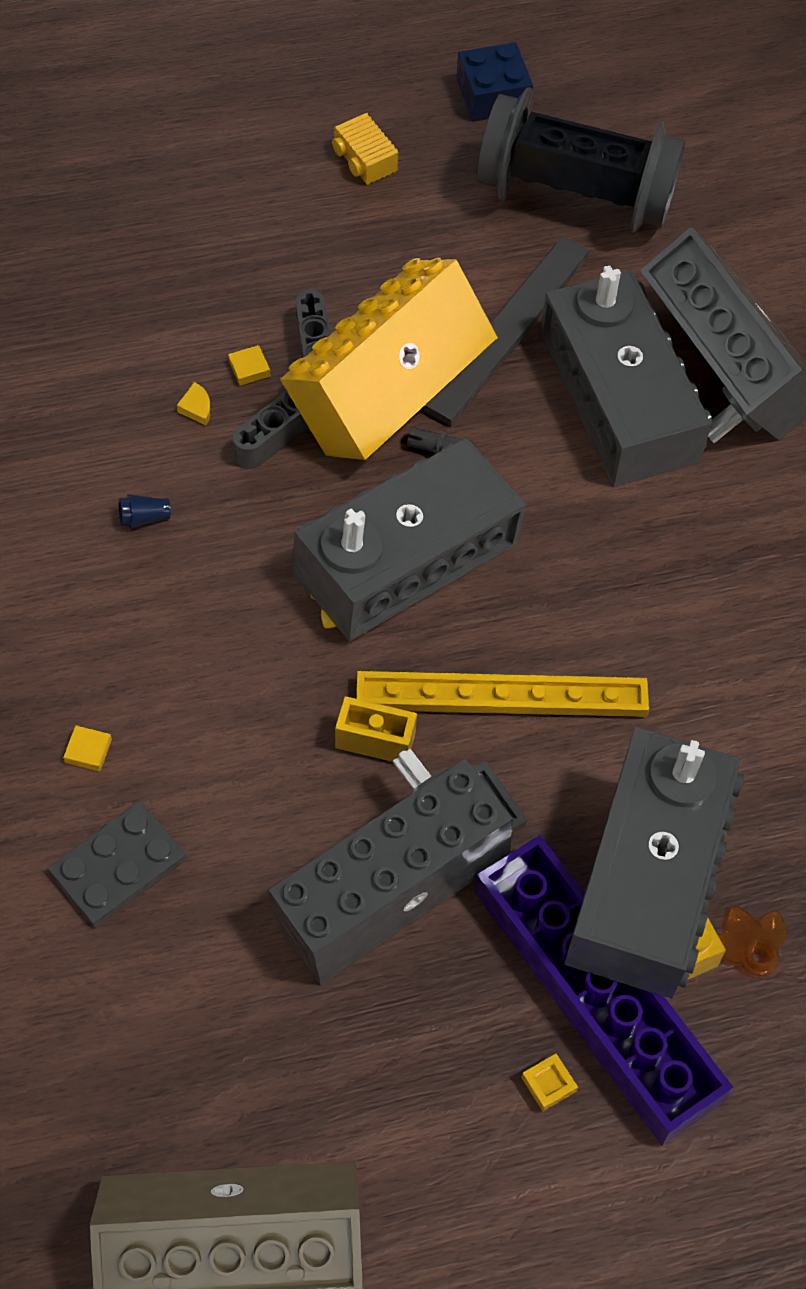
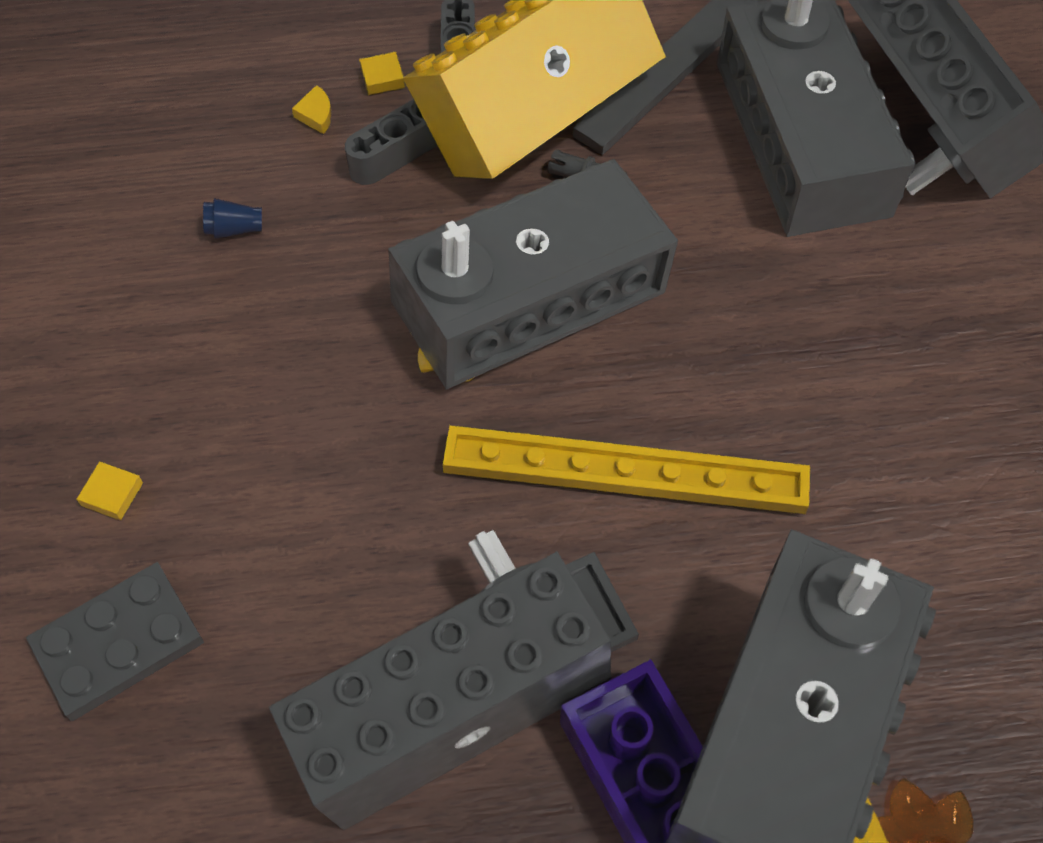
camera: 10 degrees right, 0 degrees up
yellow brick [335,696,417,762] -> none

